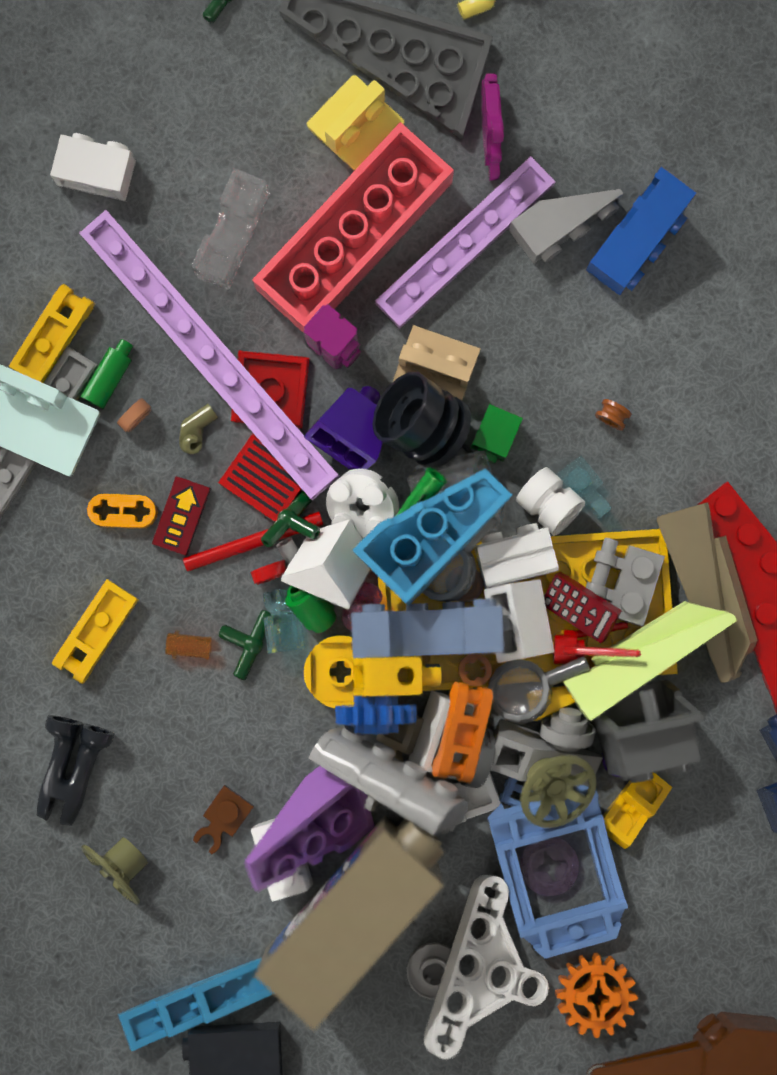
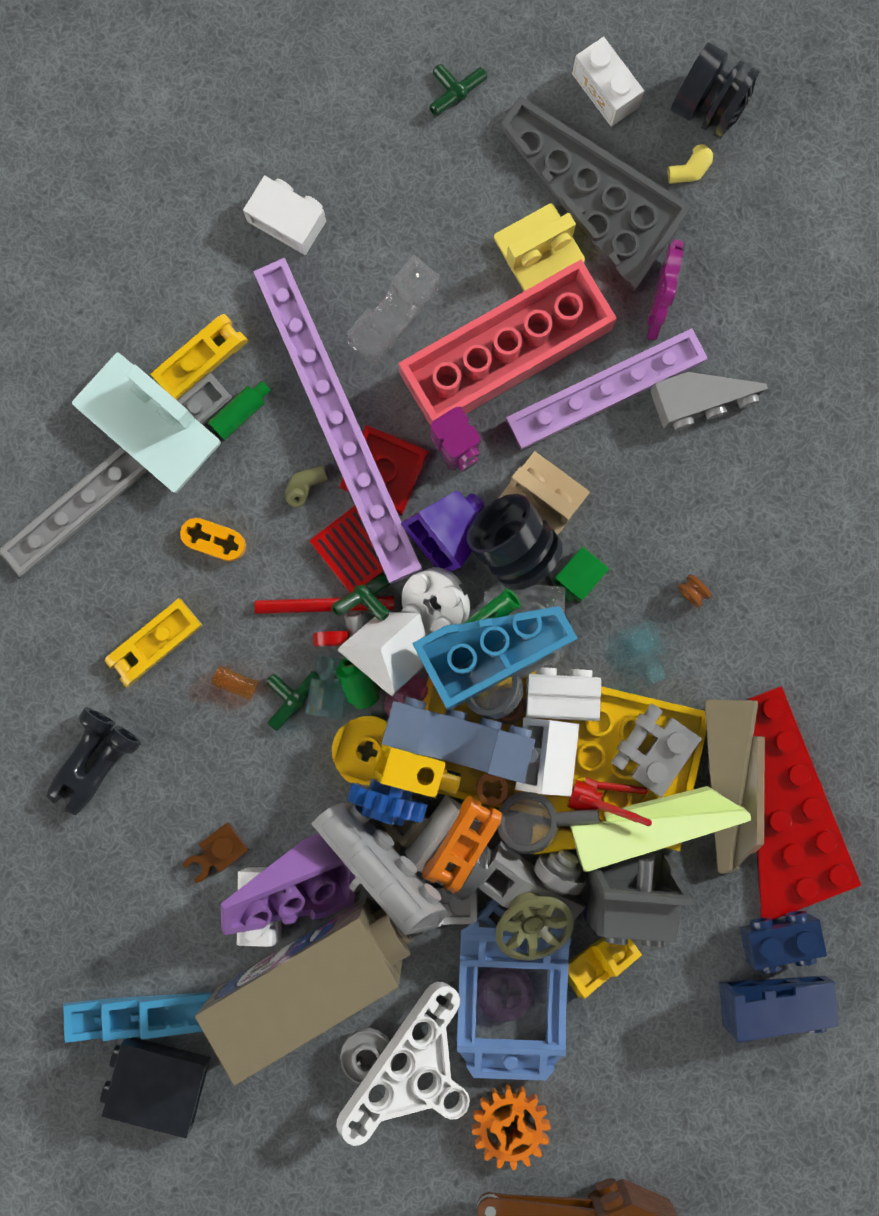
camera: 15 degrees right, 0 degrees up
olive wheel [82,837,148,905] -> none
nougat tile [117,398,151,432] -> none
dark red tile [152,476,211,556] -> none
white wheel [516,467,585,536] -> none
dark red tile [544,571,622,644] -> none
blue wedge [586,167,696,295] -> none

